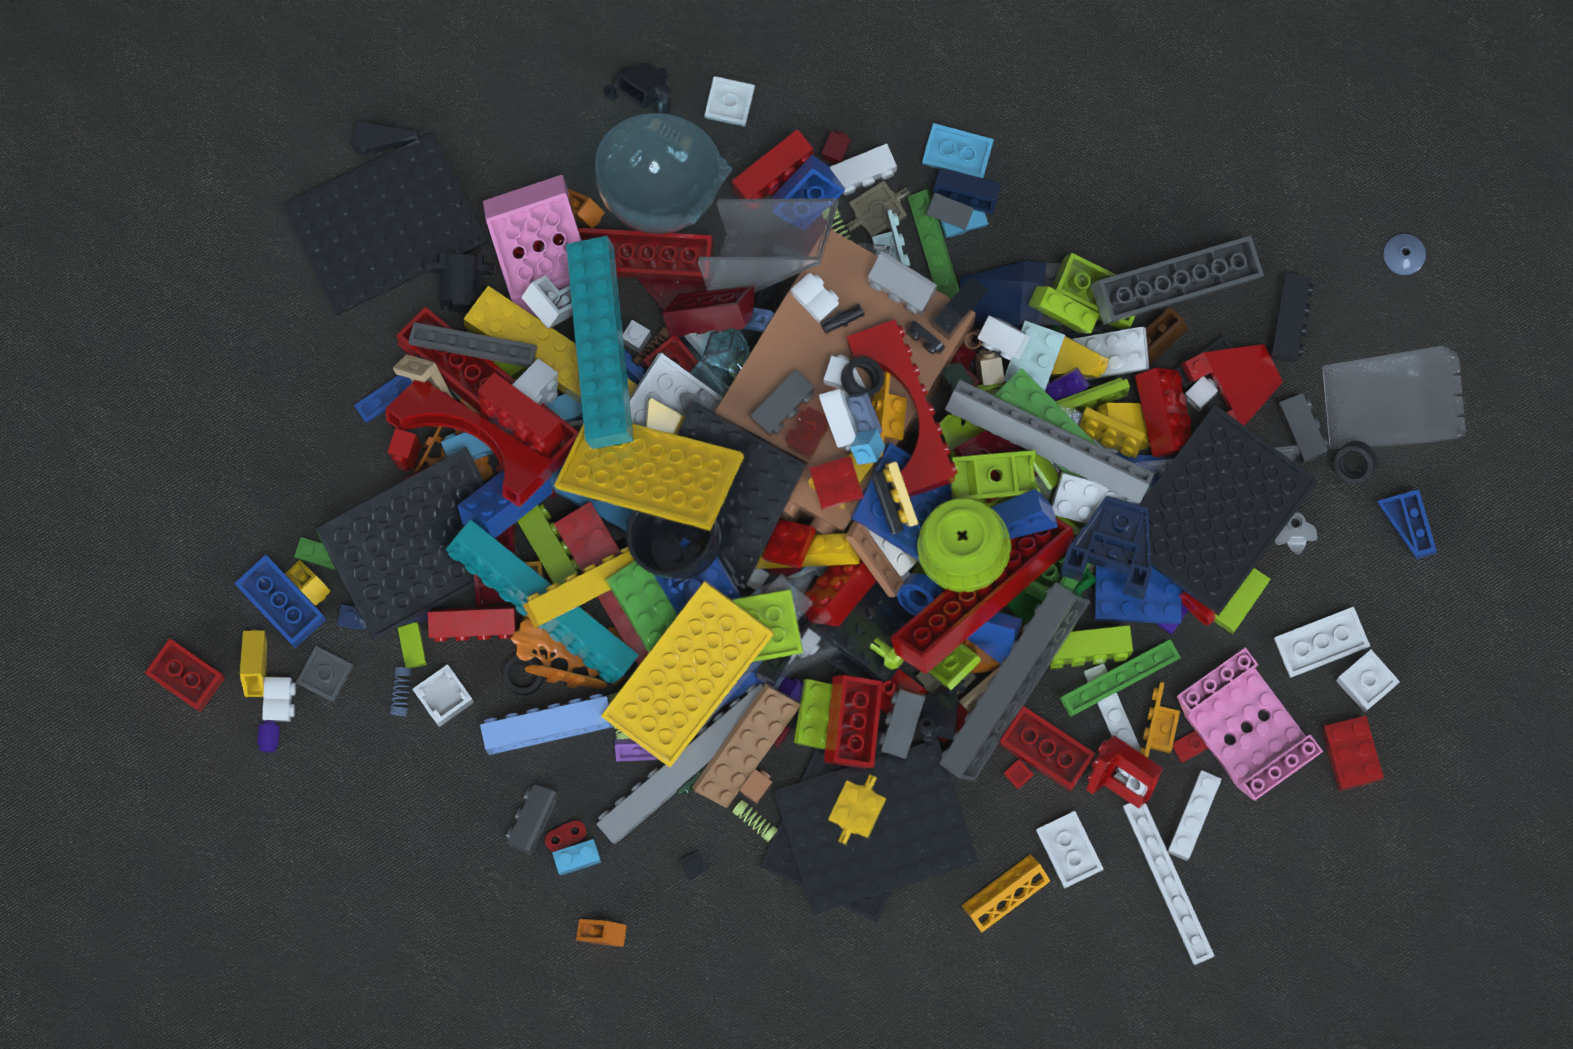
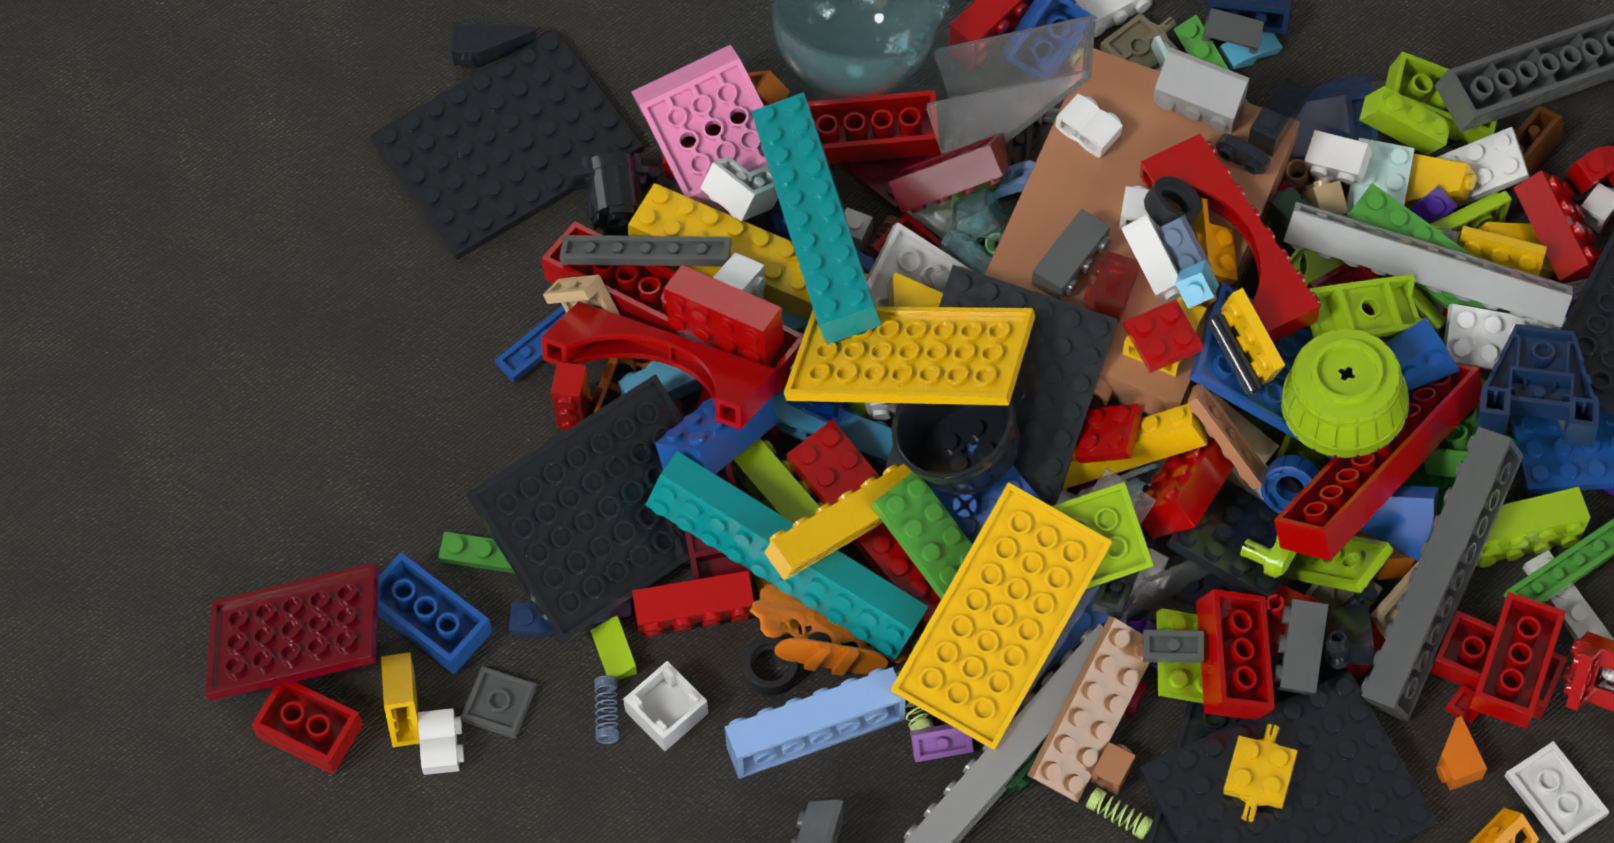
camera: 10 degrees left, 15 degrees down
dark purple brick [257,721,280,752] -> none
yellow slope [285,560,331,606] -> none
black pin [820,303,865,334] -> none
none -> dark red plate [205,563,379,701]
none -> dark grey plate [1143,630,1204,663]
none -> orange slope [1436,716,1487,791]
none -> red brick [1469,592,1566,729]

